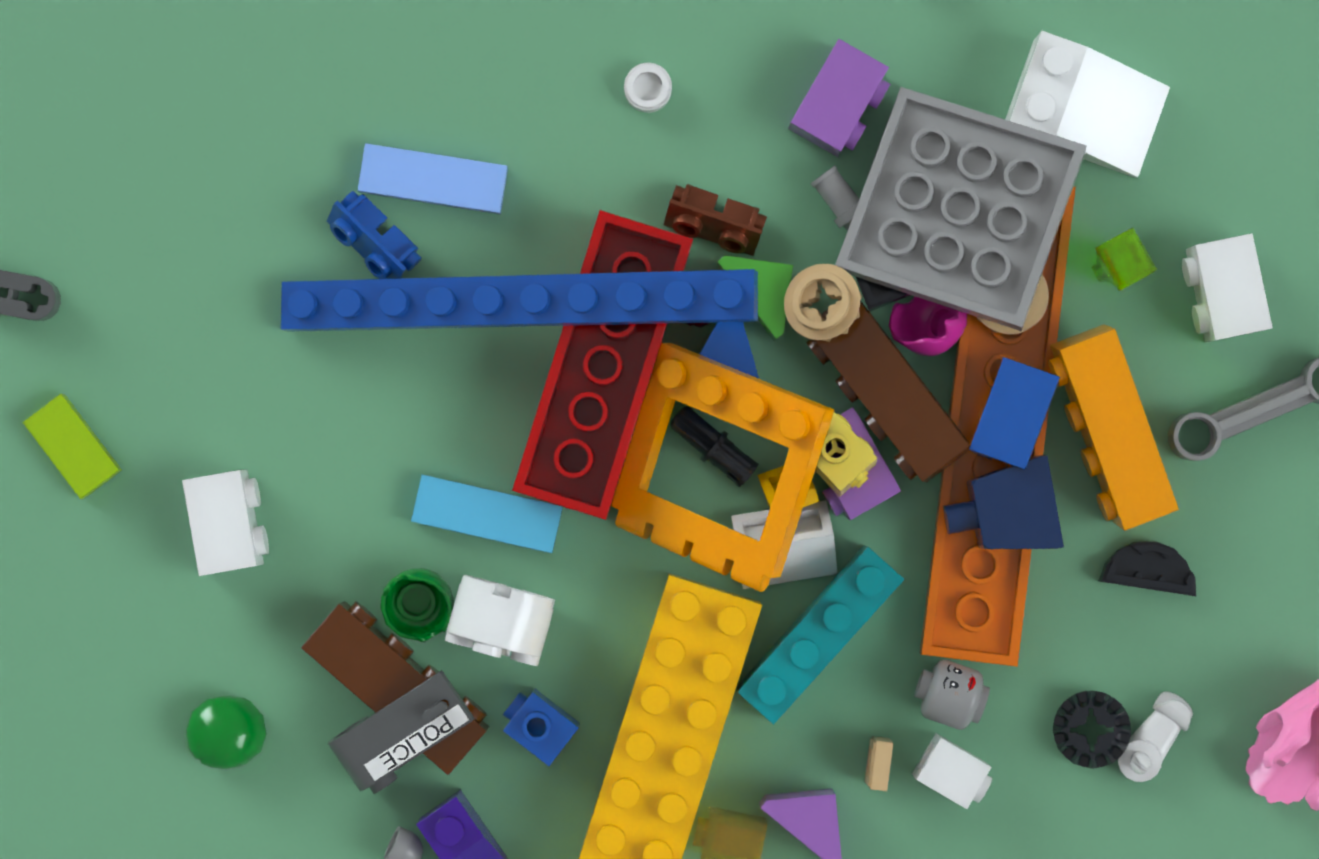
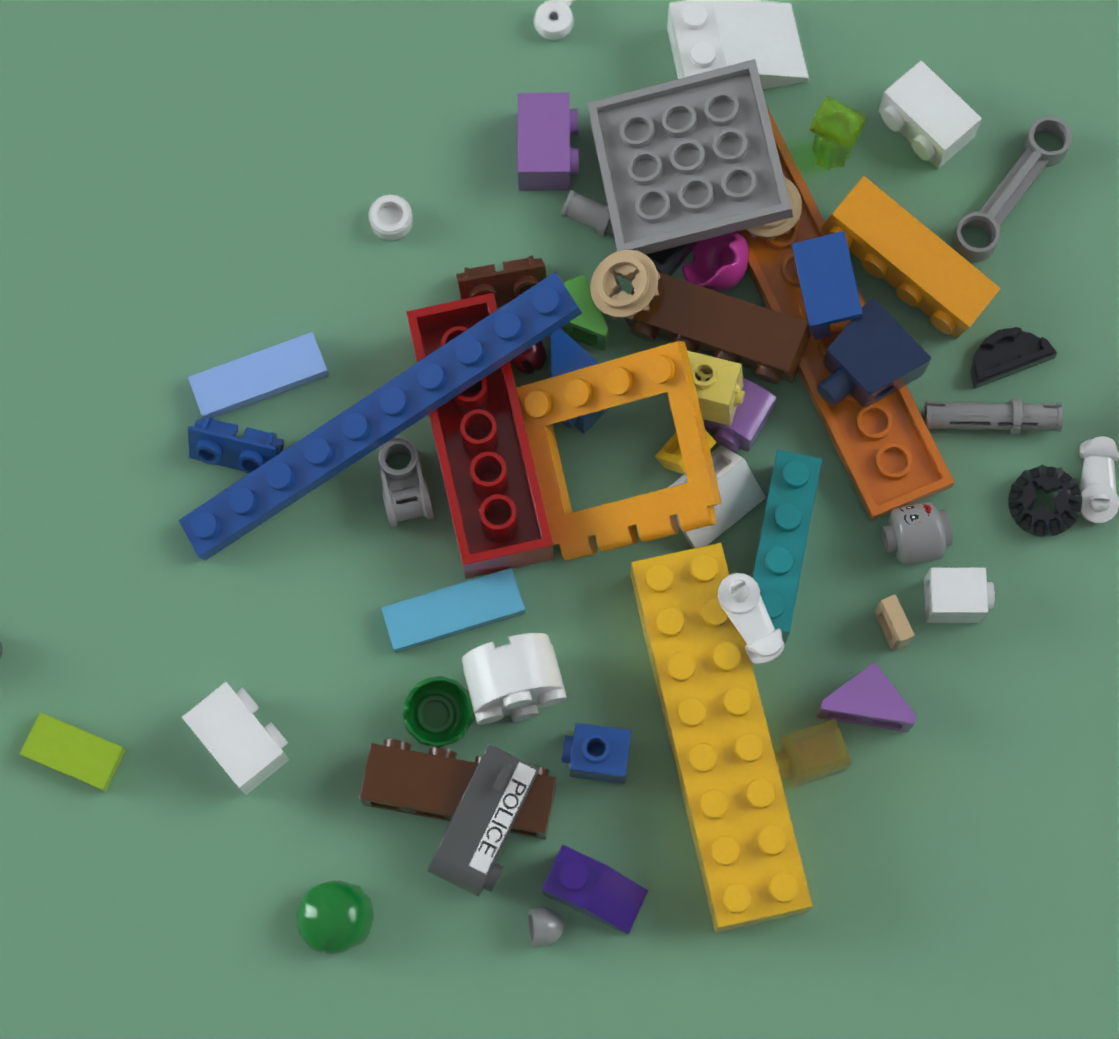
camera: 30 degrees left, 15 degrees down
black axle [670,406,759,487] -> none
none -> light grey piece [377,436,434,528]
none -> white piece [718,573,785,665]
none -> light grey pin [924,399,1063,434]

